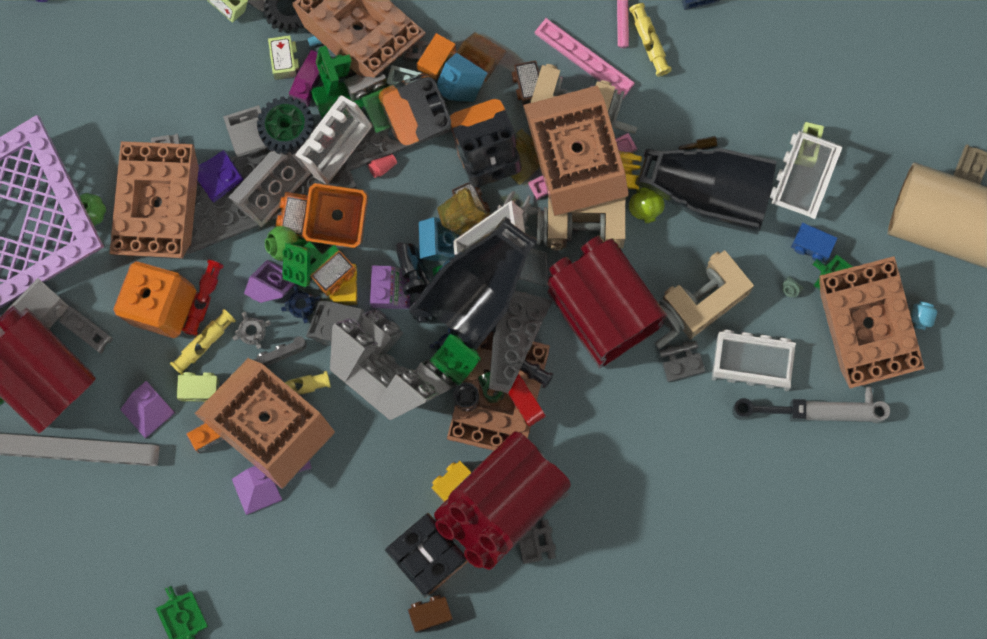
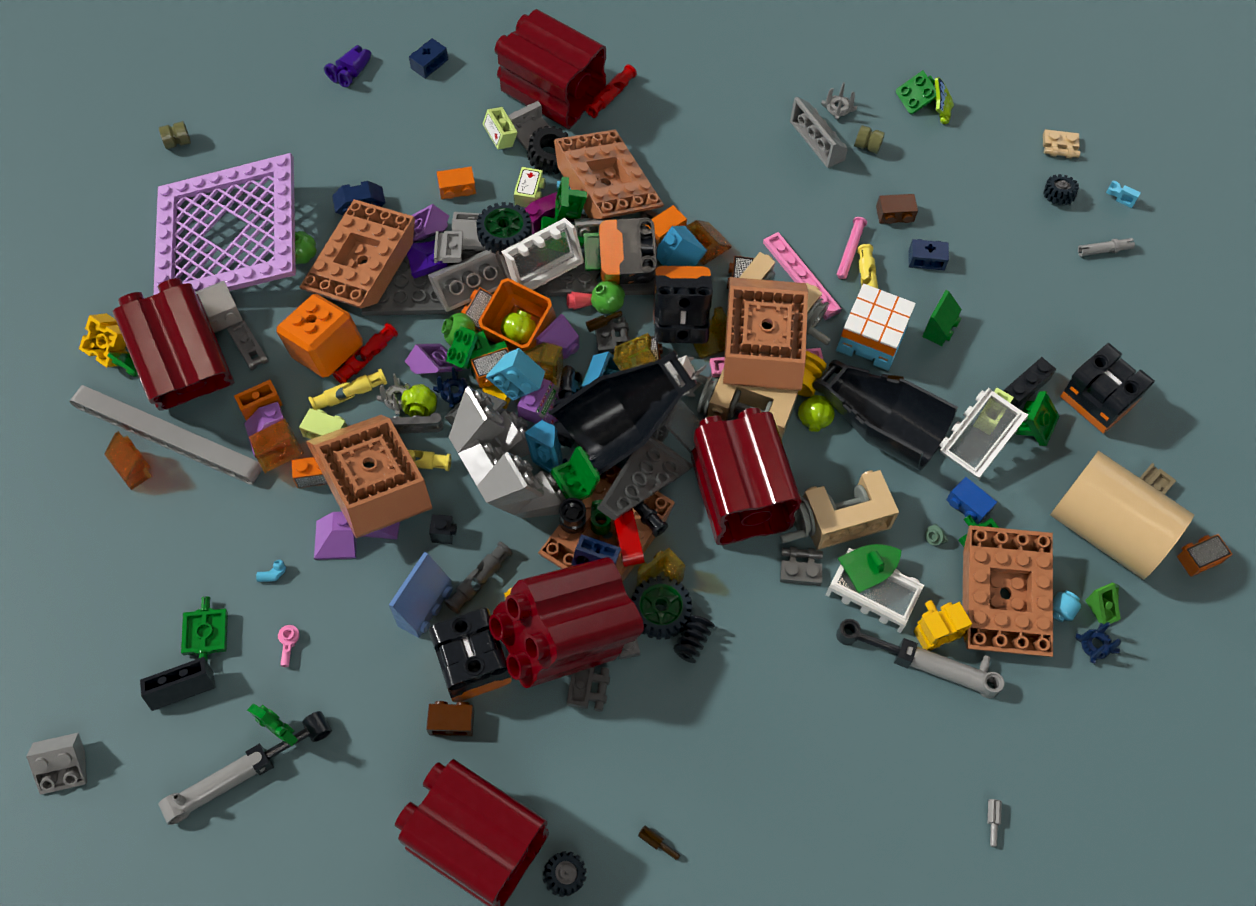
camera: 15 degrees right, 15 degrees down
none -> clear orange slope [104,431,152,490]
none -> orange brick [234,380,283,421]
none -> clear orange slope [249,418,304,473]
none -> medium azure arm [256,560,286,582]
none -> bright pink plate [278,625,300,667]
none -> dark blue brick [332,181,386,216]
none -> medium blue slope [389,552,453,638]
none -> lime plant [401,384,437,417]
none -> medium lavender slope [411,204,449,243]
none -> black brick [429,514,457,544]
none -> light grey plate [434,231,463,263]
none -> orange brick [437,166,476,199]
none -> dark grey piece [444,541,513,614]
none -> medium azure slope [486,348,546,400]
none -> lime plant [501,310,536,344]
none -> clear yellow slope [524,342,563,385]
none -> dark azure slope [525,420,563,473]
none -> medium lavender slope [536,314,579,360]
none -> dark blue brick [571,534,621,566]
none -> dark brown axle [586,311,623,332]
none -> bright green plant [591,281,625,315]
none -> dark grey plate [595,317,631,354]
none -> wheel [631,576,692,640]
none -> clear yellow bracket [636,548,685,587]
none -> black piece [673,615,715,663]
none -> piece [836,283,916,371]
none -> green shield [838,544,902,593]
none -> yellow brick [913,600,972,651]
none -> green slope [922,290,962,346]
none -> light grey axle [988,799,1002,847]
none -> black brick [1004,357,1056,408]
none -> green bracket [1015,391,1060,446]
none -> black piece [1060,343,1155,434]
none -> dark blue piece [1075,622,1121,664]
none -> bright green slope [1085,582,1121,624]

